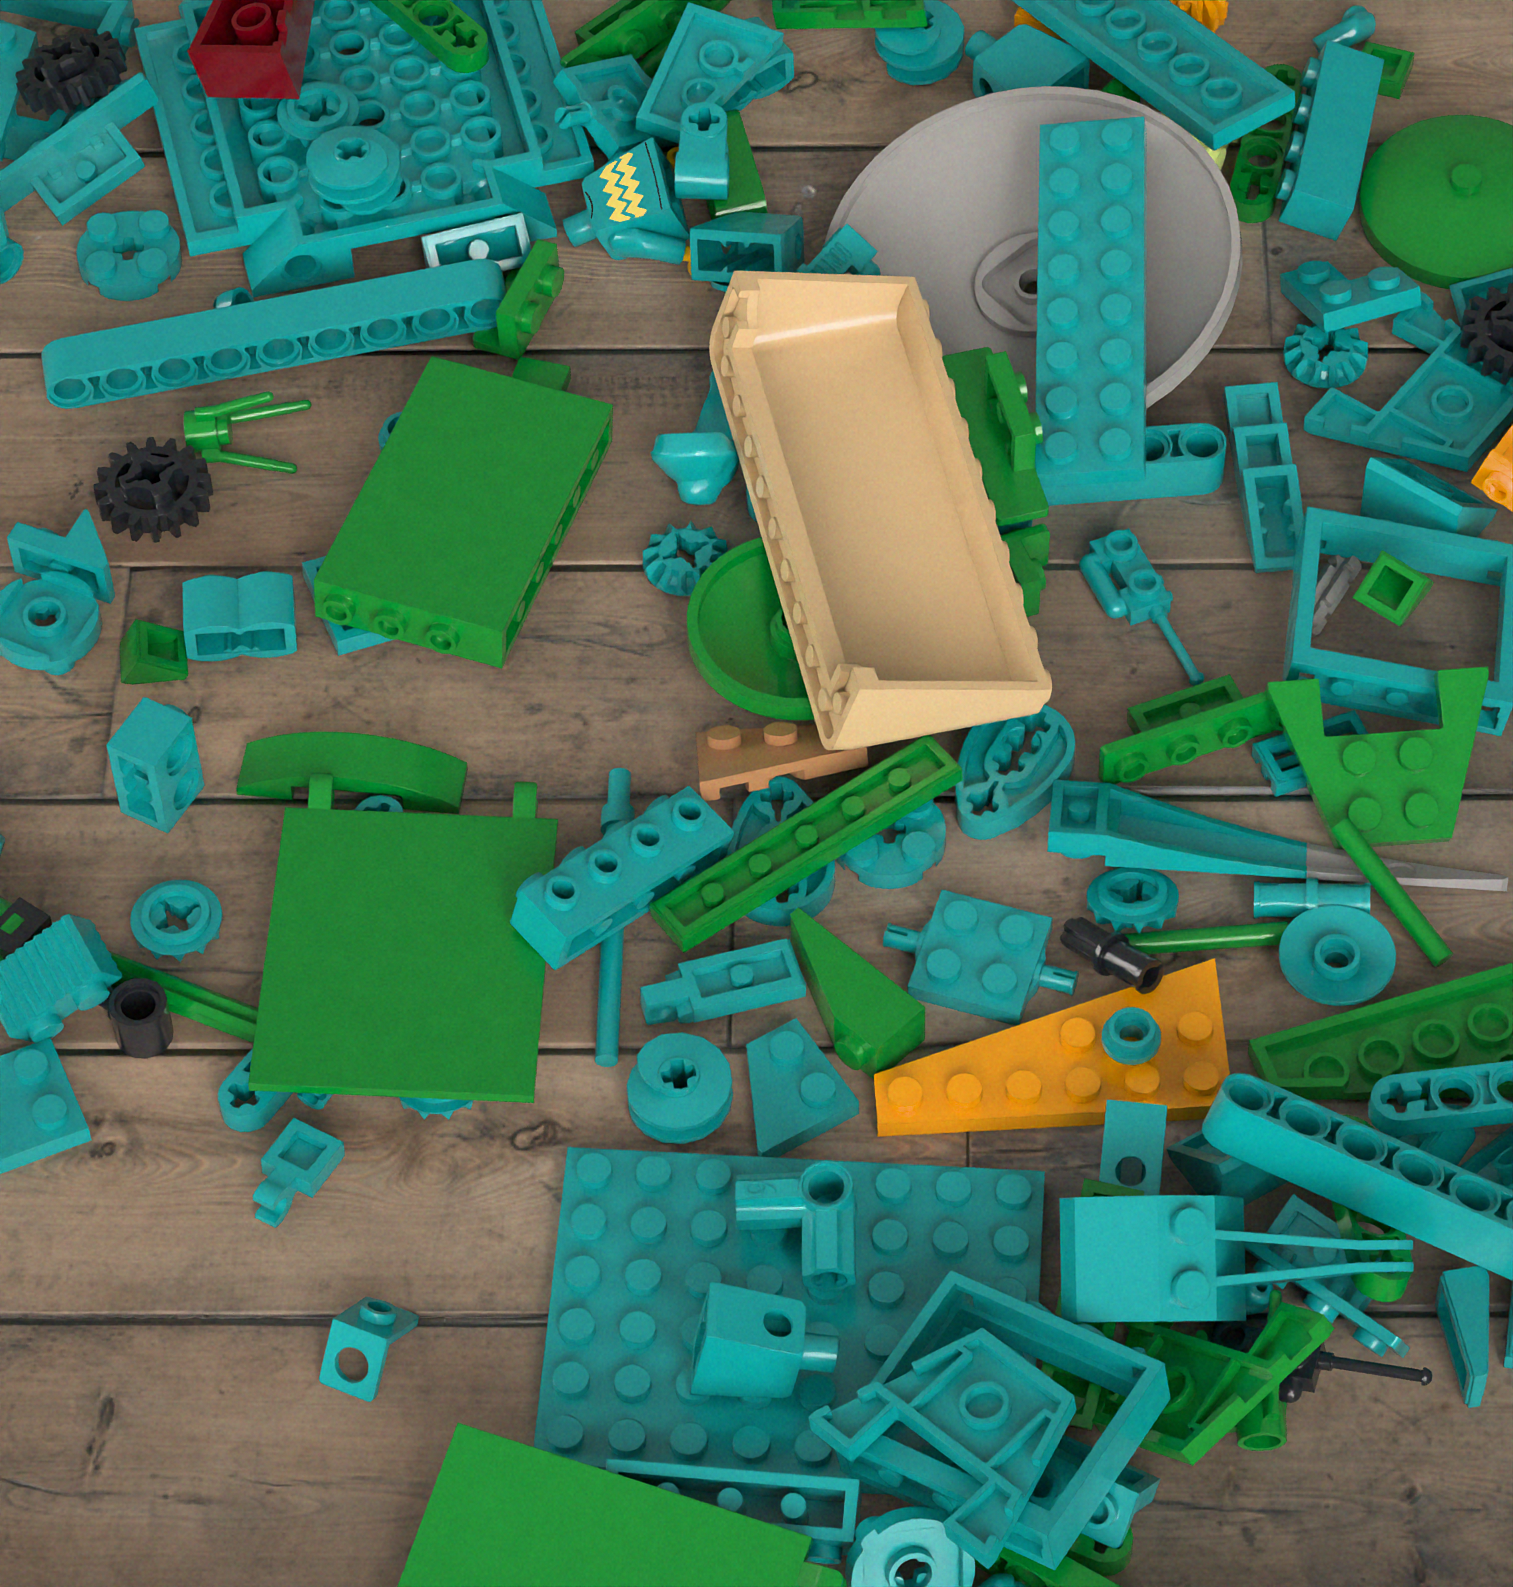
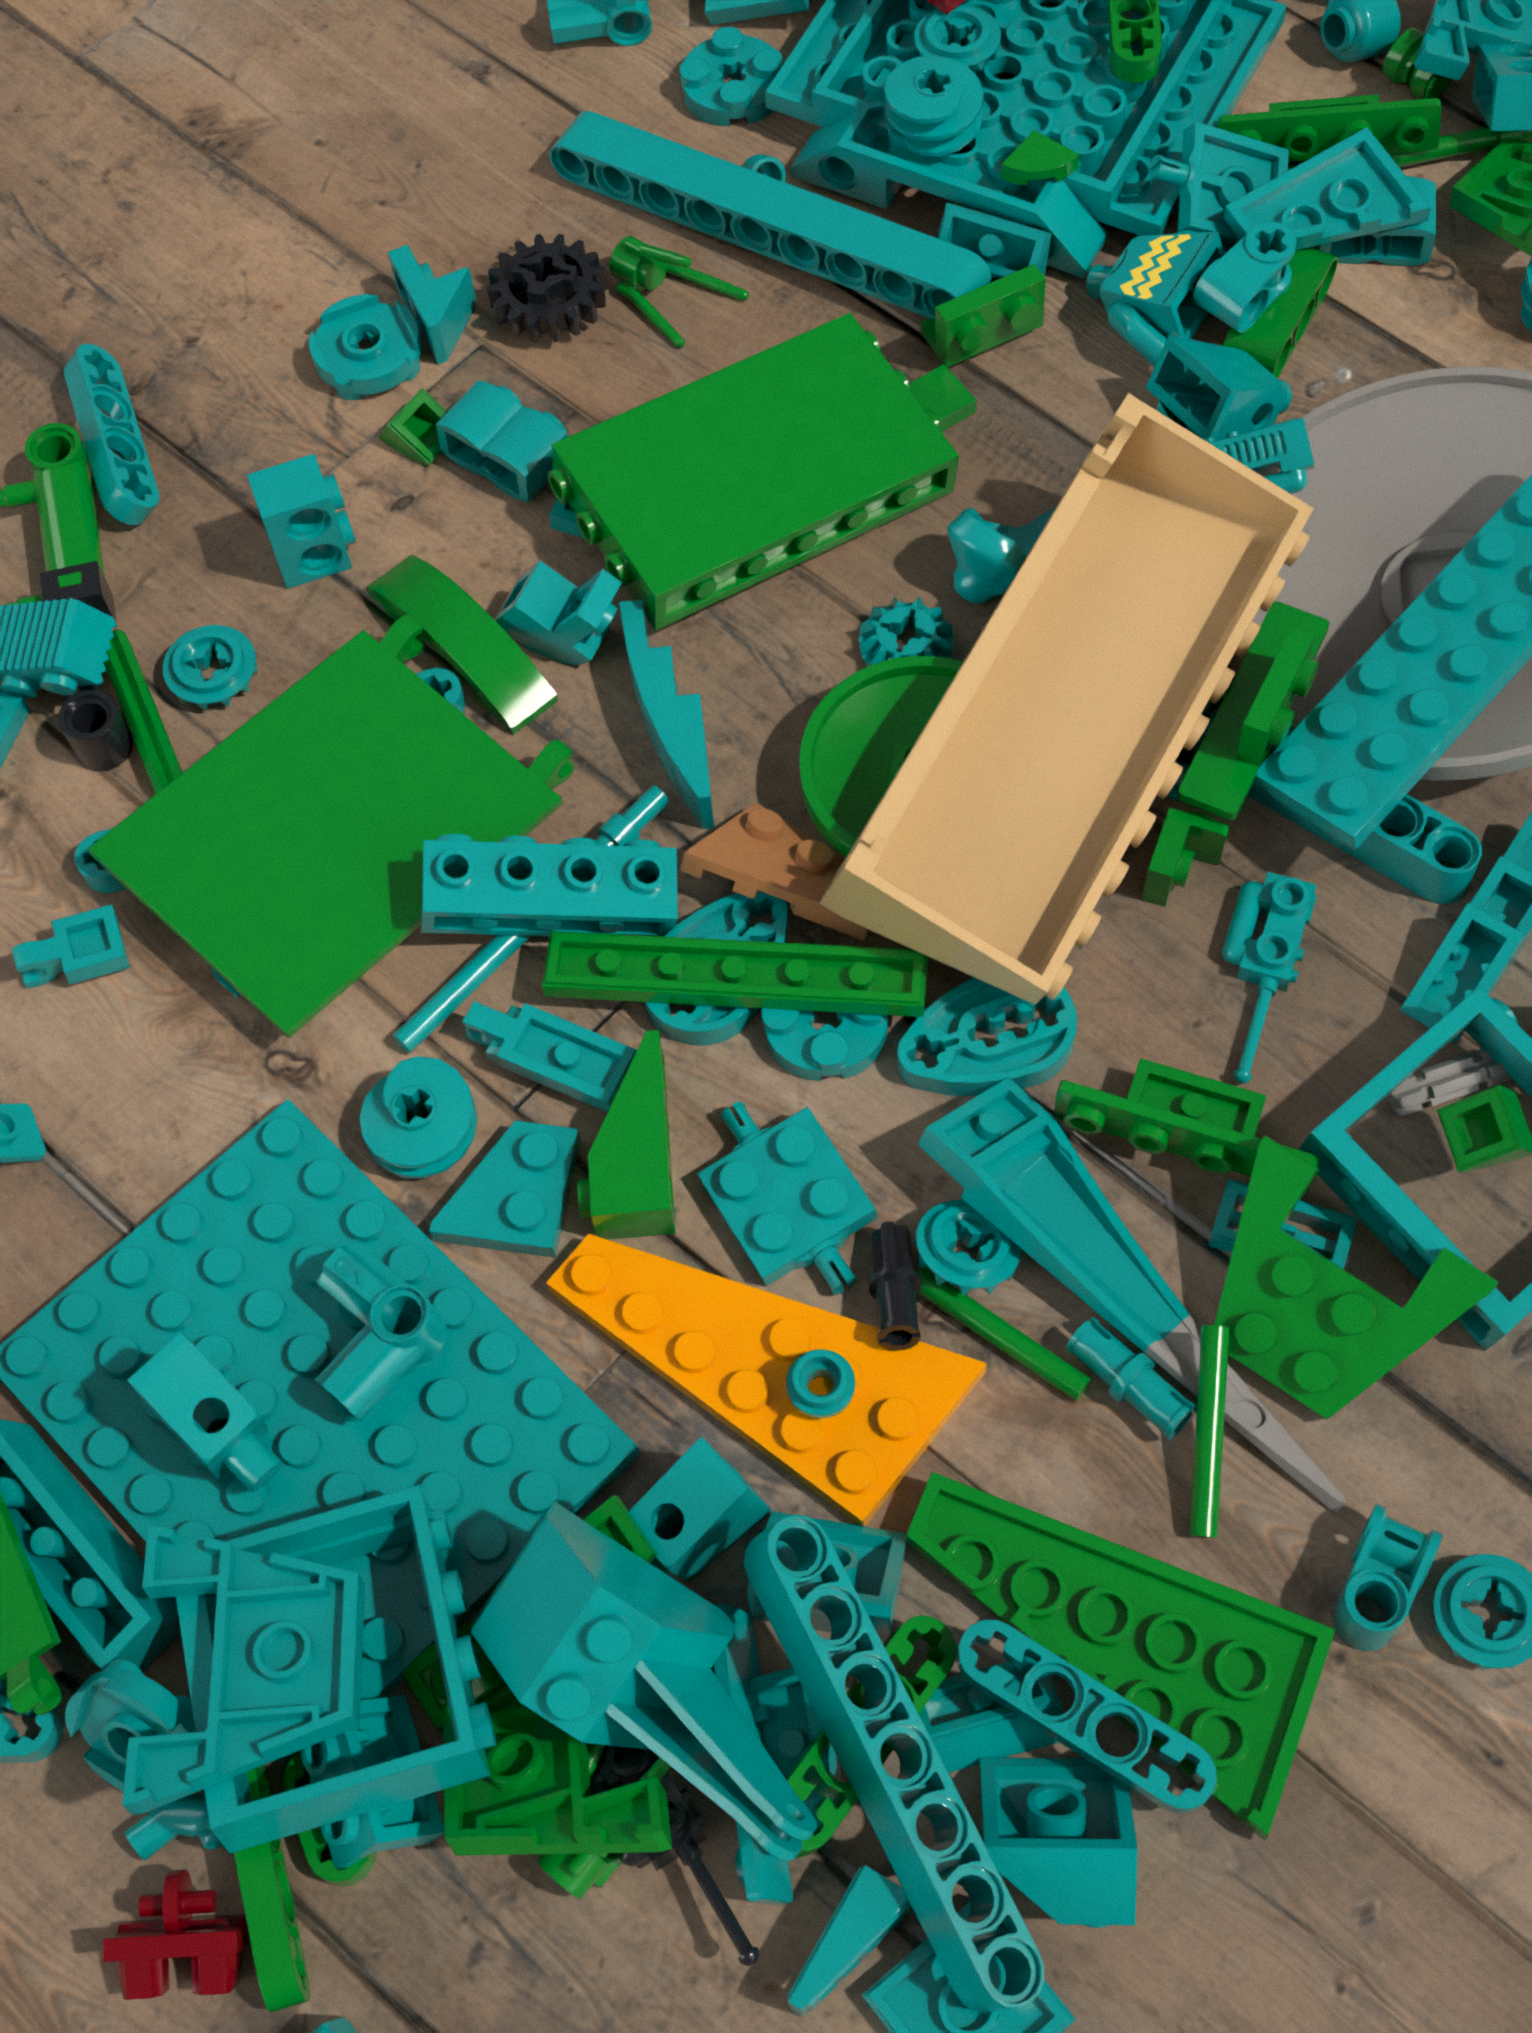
camera: 45 degrees right, 10 degrees up
teal dish [1279,905,1396,1006] -> none
none -> teal brick [494,560,622,665]
none -> teal slope [619,599,715,829]
none -> green tile [1001,130,1079,185]

